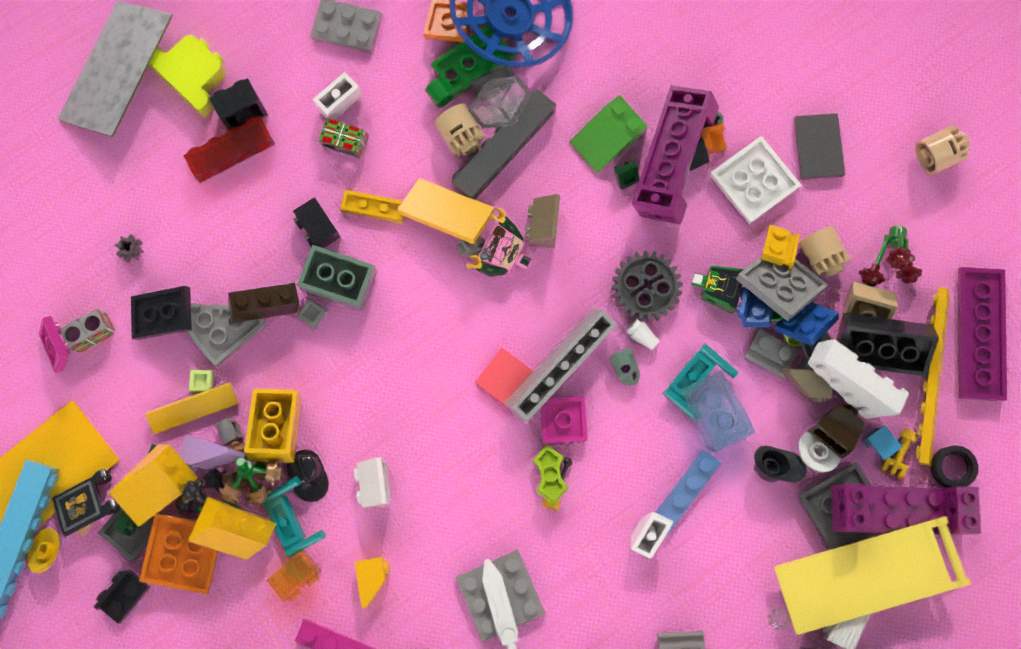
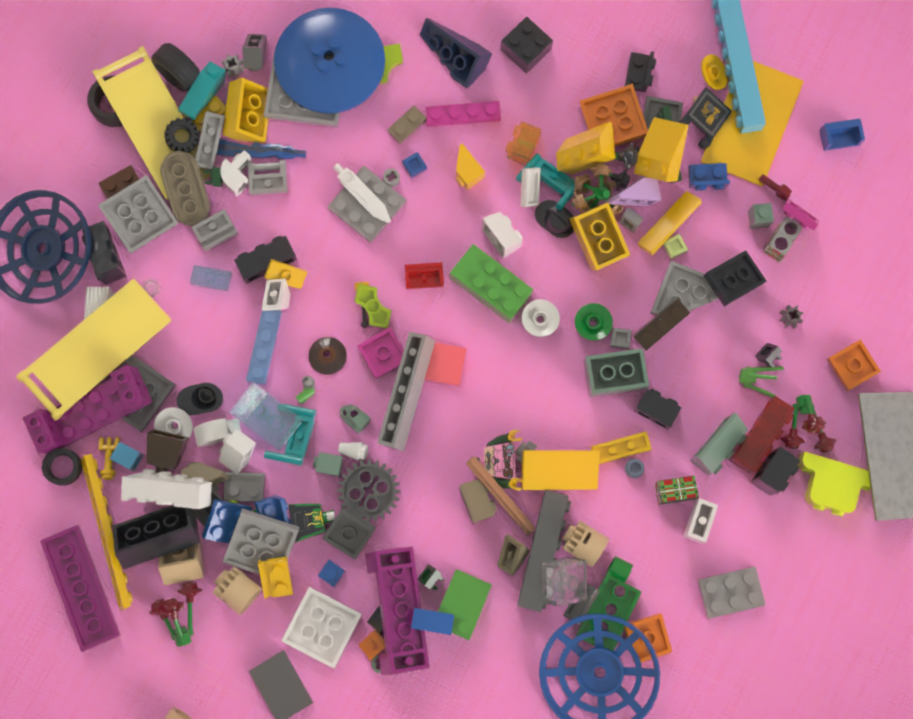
camera: 145 degrees right, 0 degrees up
none -> clear light blue plate [190,265,232,291]
none -> white brick [194,418,241,447]
none -> white brick [219,429,256,475]
none -> black brick [234,235,297,284]
none -> yellow plate [264,259,307,289]
none -> arm [295,376,315,404]
none -> dish [309,337,347,375]
none -> sand green brick [313,452,344,477]
none -> blue plate [318,560,345,587]
none -> dark grey plate [322,506,376,560]
none -> light grey bush [383,168,400,187]
none -> blue tile [402,152,427,178]
none -> red hinge [404,262,444,289]
none -> blue slope [411,608,454,635]
none -> bright green brick [450,244,534,323]
none -> nougat axle [466,456,535,535]
none -> dark tan slope [497,534,530,576]
none -> white tile [520,167,540,207]
none -> white dish [522,299,560,337]
none -> green dish [575,303,613,341]
none -> sand blue plate [625,459,644,478]
none -> blue bracket [688,163,730,191]
none -> sand green slope [690,412,748,476]
none -> bright green plant [739,366,784,398]
none -> sand green brick [748,203,774,229]
none -> tile [755,343,782,368]
none -> dark red bar [759,174,792,201]
none -> dark red plant [780,395,837,453]
none -> orange plate [827,339,881,391]

